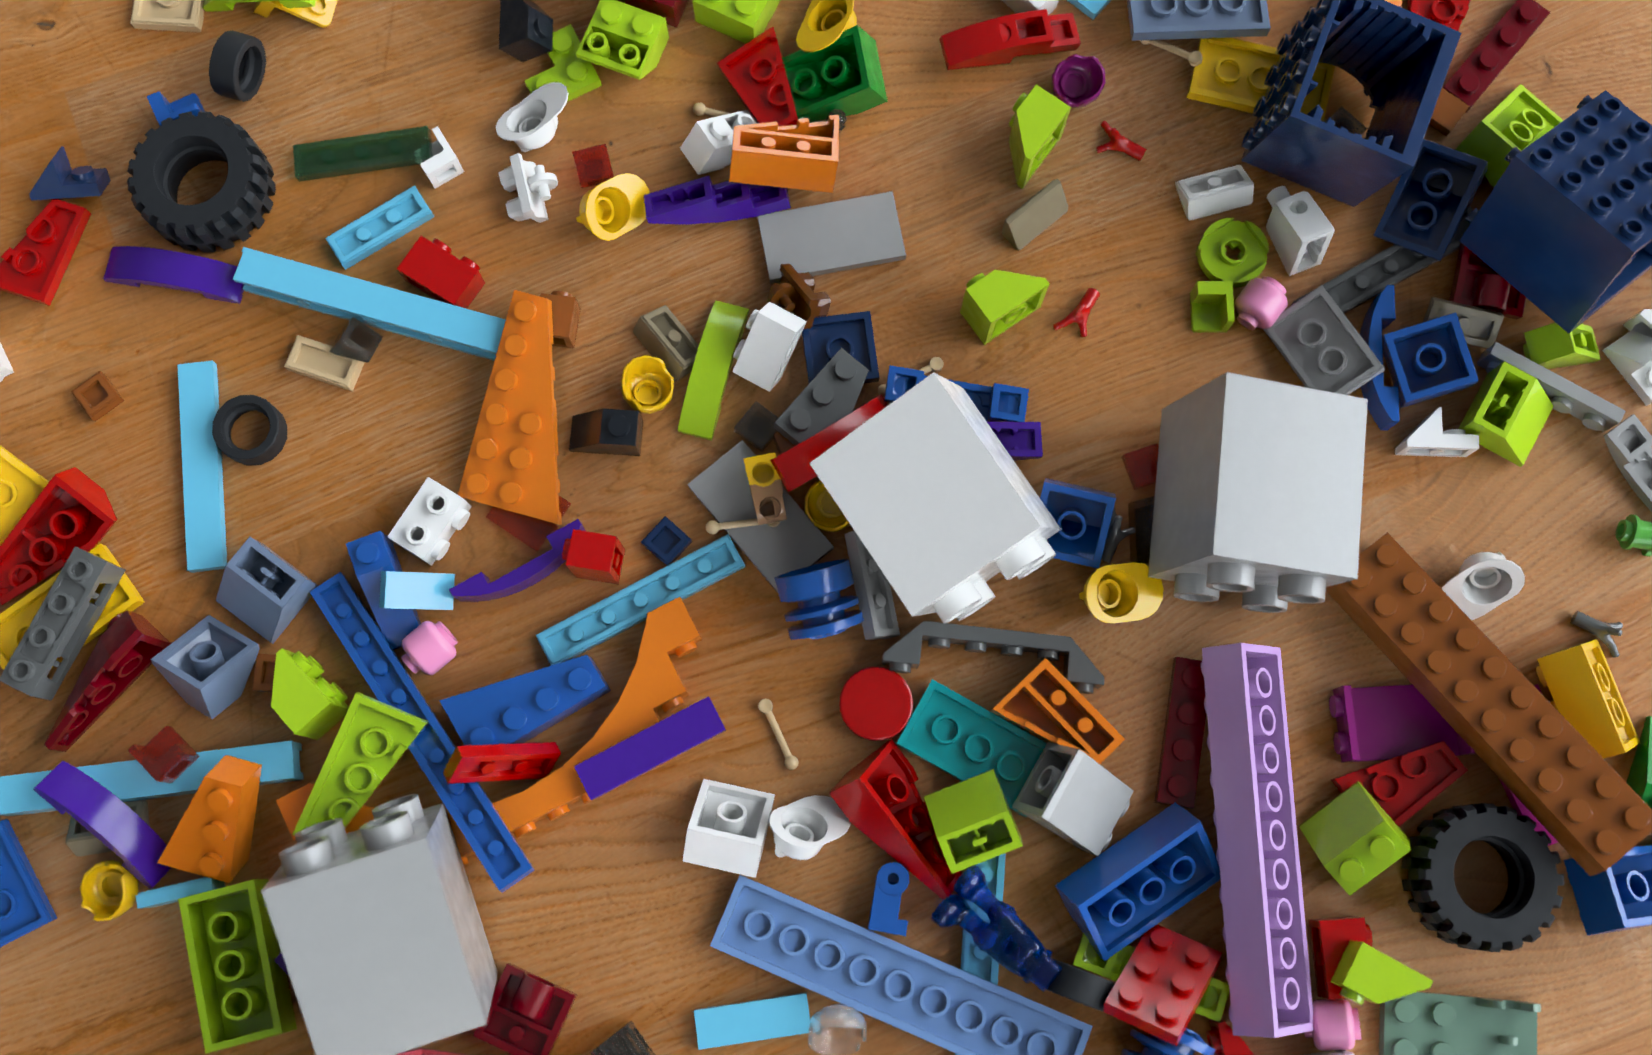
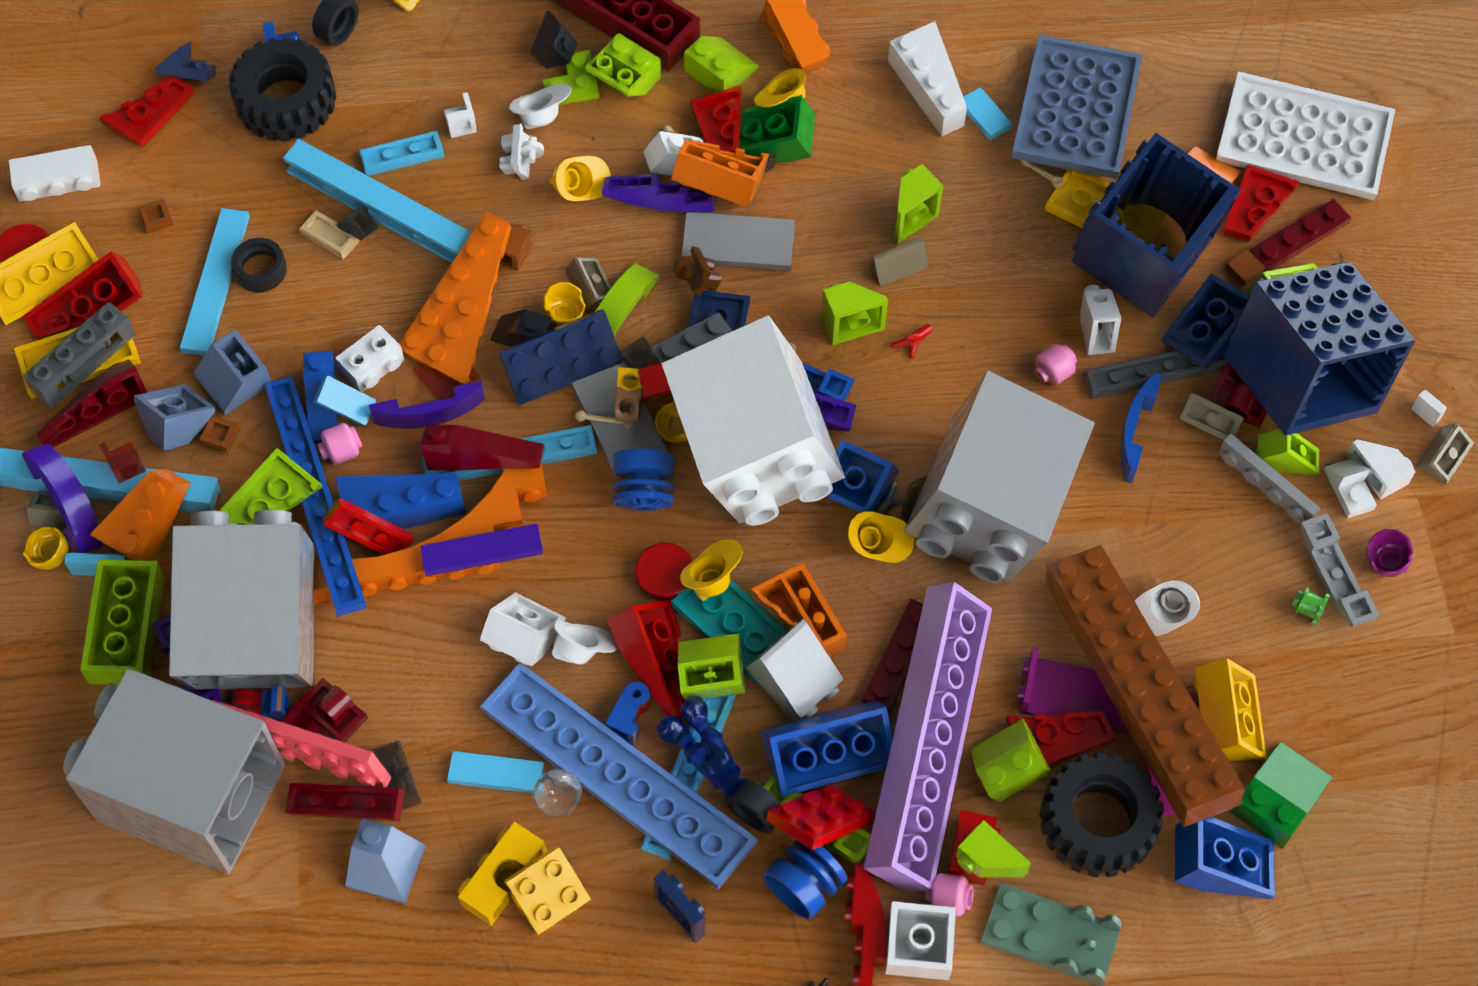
camera: 15 degrees right, 15 degrees down
dark purple slope [103,246,244,304] -> none
lime slope [271,648,349,740] -> none
clear green tile [293,126,433,182] -> none
red brick [397,235,485,309] -> none
red brick [562,529,626,585] -> none
clear red plate [572,144,614,188] -> none
dark blue tile [641,516,692,566] -> none
white brick [732,302,807,392] -> none
tan hinge [758,698,799,770] -> none
light grey plate [845,531,900,640] -> none
dark grey slope [882,621,1105,694] -> none
red slope [939,9,1081,70] -> none
magenta hair [1051,54,1105,108] -> none
red bar [1096,121,1147,161] -> none
clear red plate [1122,443,1159,490] -> none
white slope [1175,165,1254,221] -> none
lime panel [1190,281,1235,333] -> none
lime plate [1196,218,1269,287] -> none
light grey tile [1263,285,1385,395] -> none
blue brick [1382,312,1479,408] -> none
white slope [1395,407,1479,457] -> none
lime slope [1458,361,1554,467] -> none
dark grey bar [1570,611,1623,658] -> none
none -> dark red wedge [420,425,545,470]
none -> dark blue plate [498,309,623,405]
none -> yellow piece [680,539,743,601]

